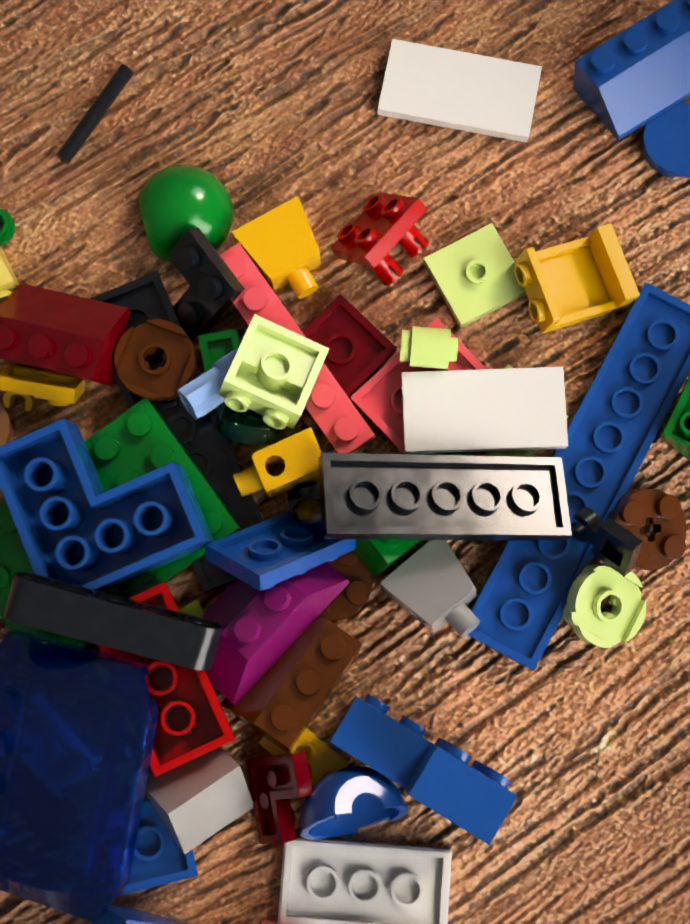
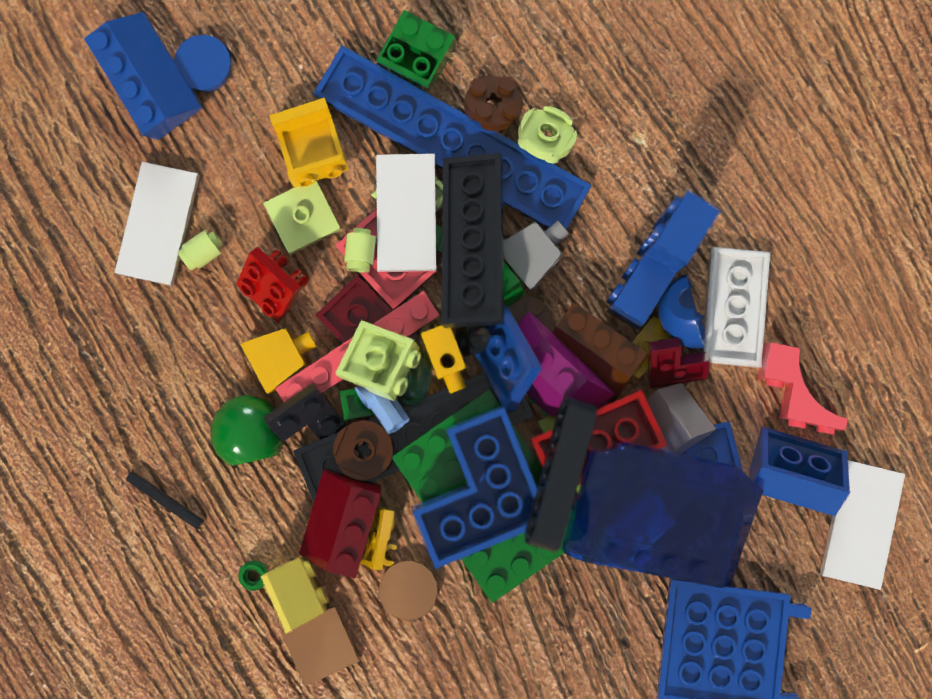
camera: 85 degrees left, 5 degrees up
black plate [571,507,643,577] -> none
none -> yellowish green brick [178,230,223,271]

